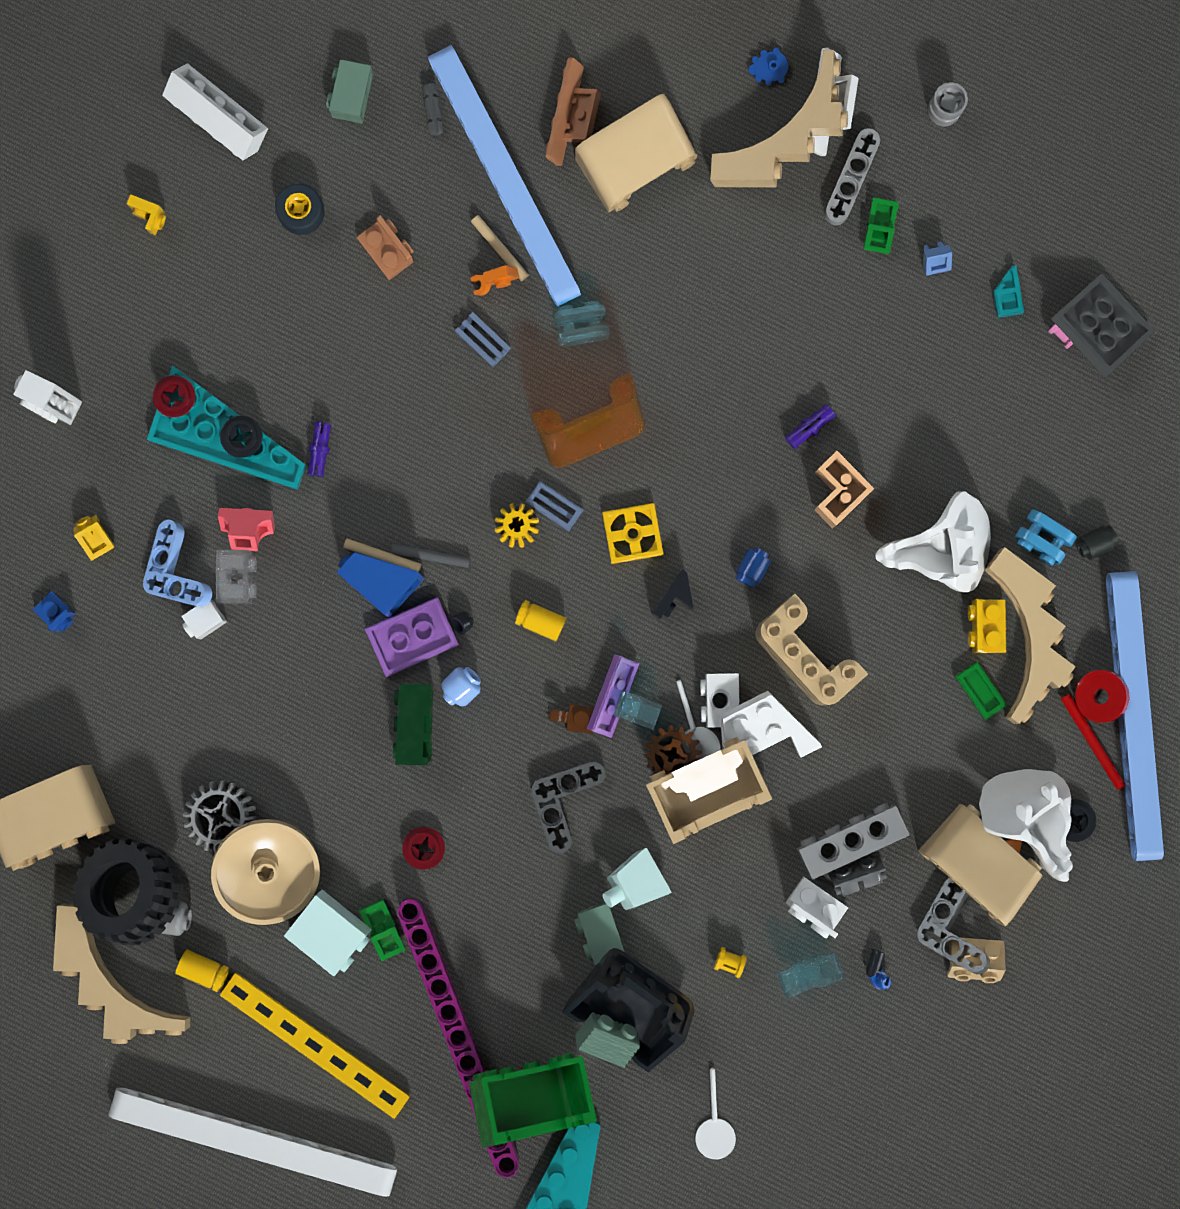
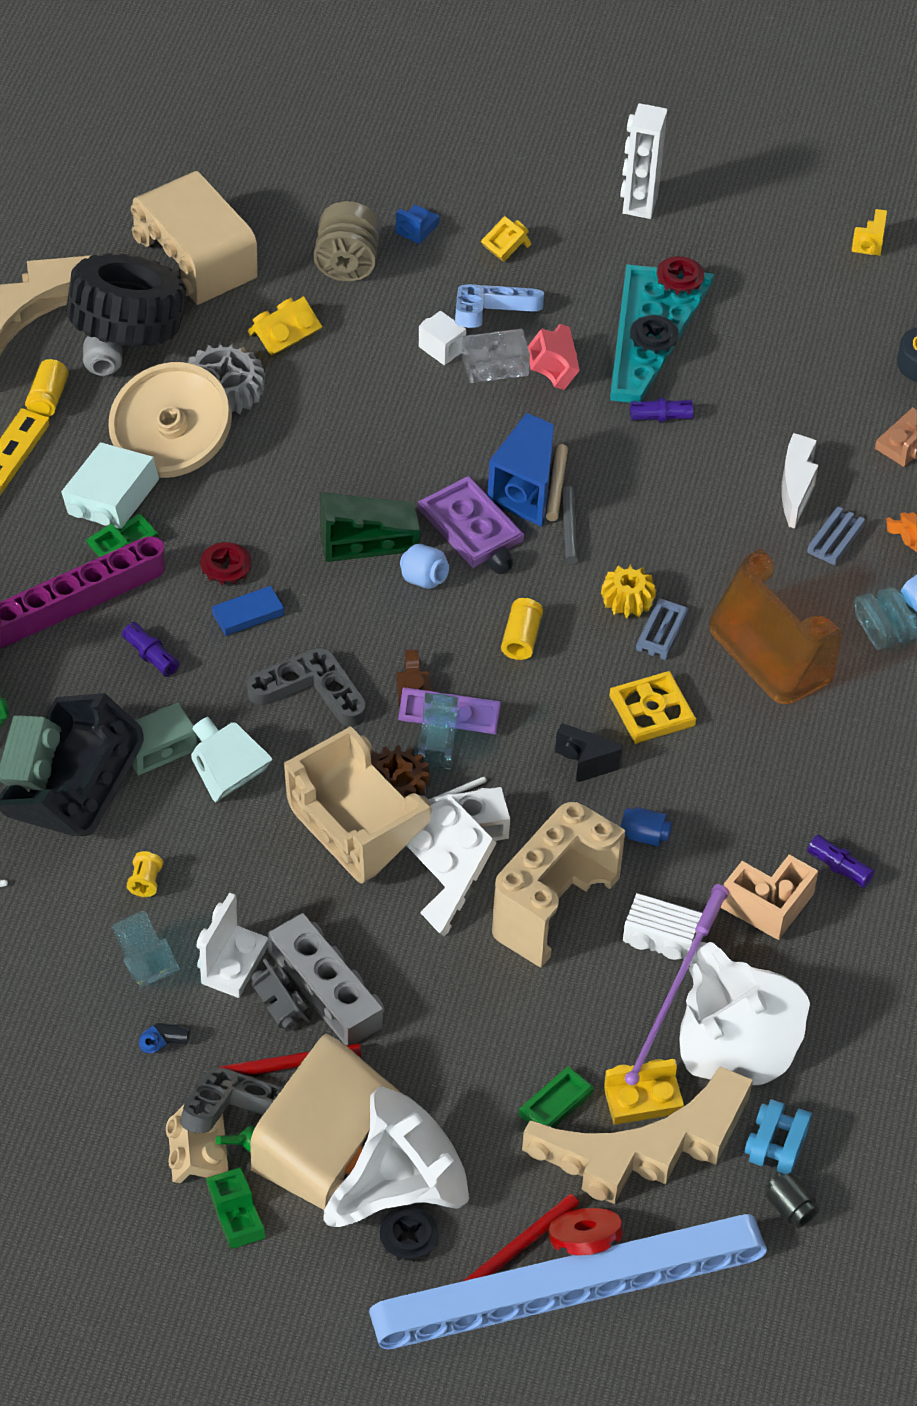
camera: 80 degrees right, 35 degrees down
none -> dark purple pin [122,622,180,677]
none -> green slope [206,1168,265,1249]
none -> blue tile [212,586,284,636]
none -> green hand [216,1126,255,1154]
none -> red bar [219,1043,362,1076]
none -> yellow bracket [248,296,322,357]
none -> dark tan wheel [314,201,381,282]
none -> white brick [623,893,702,960]
none -> medium lavender piece [625,884,729,1086]
none -> white slope [782,433,818,528]

